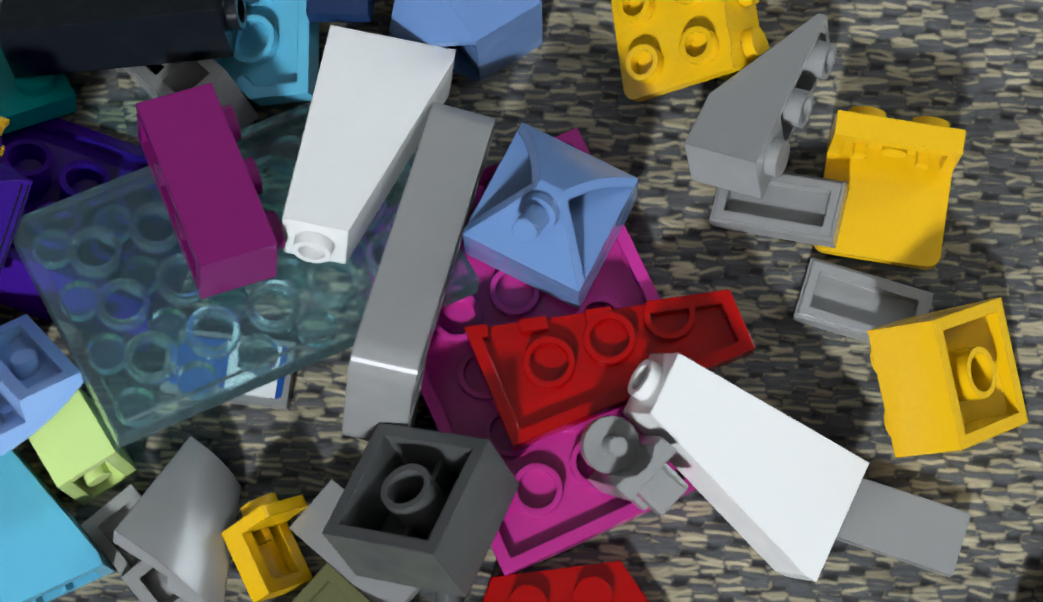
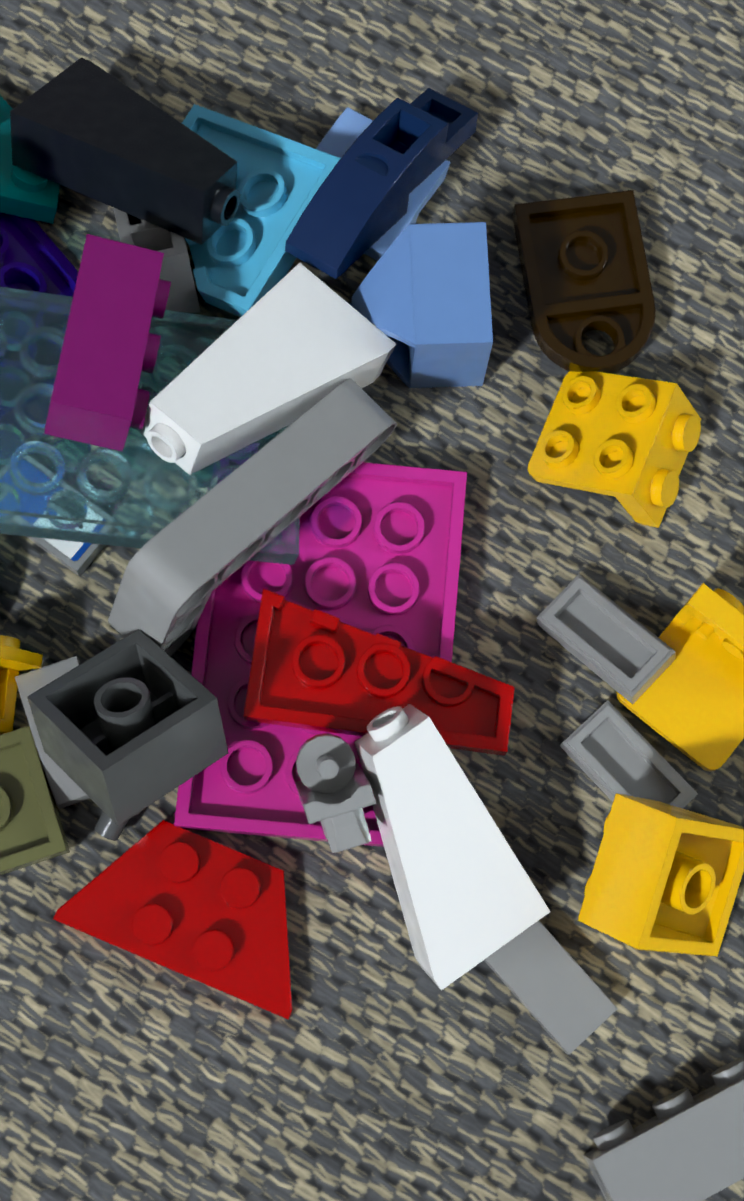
camera: 20 degrees right, 0 degrees up
medium blue piece [462,122,638,310] -> none
light grey slope [684,13,836,199] -> none

